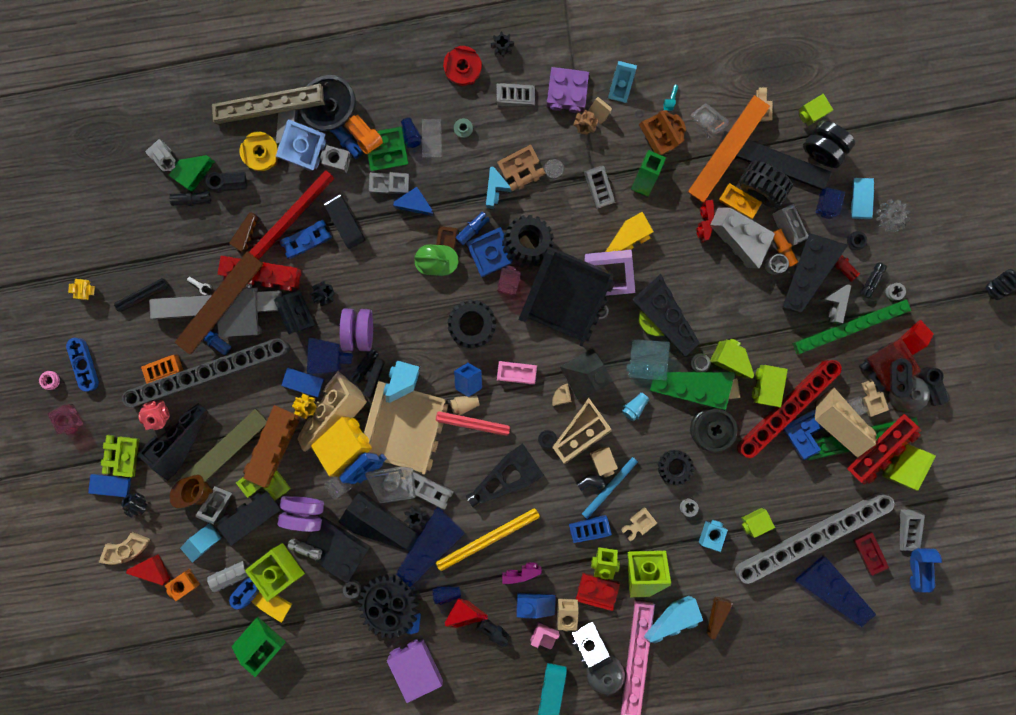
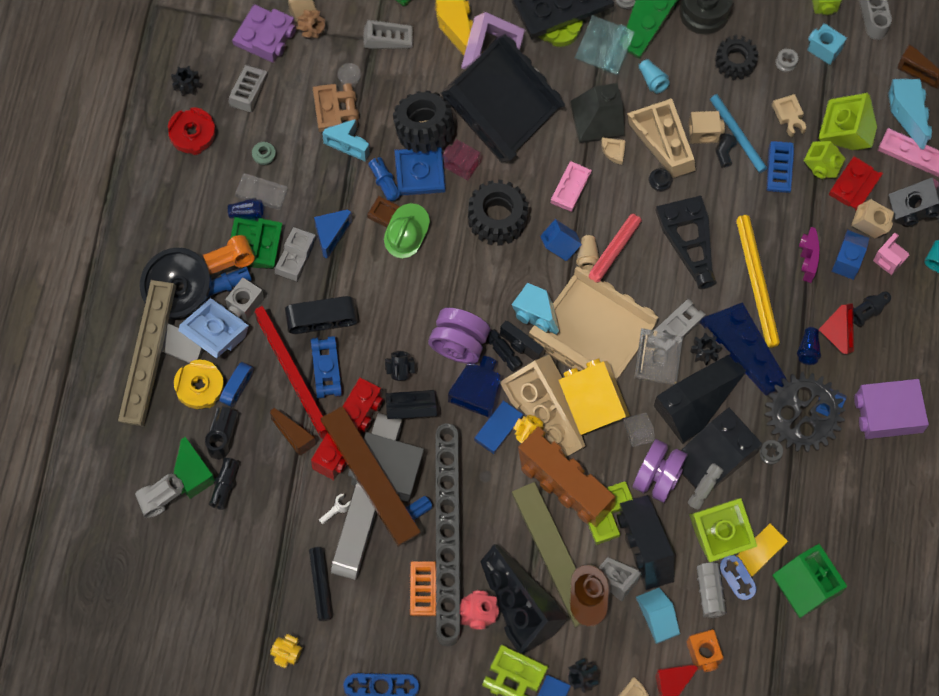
camera: 75 degrees left, 20 degrees down
blue plate [339,452,387,484] -> none
none -> blue beam [220,362,254,407]

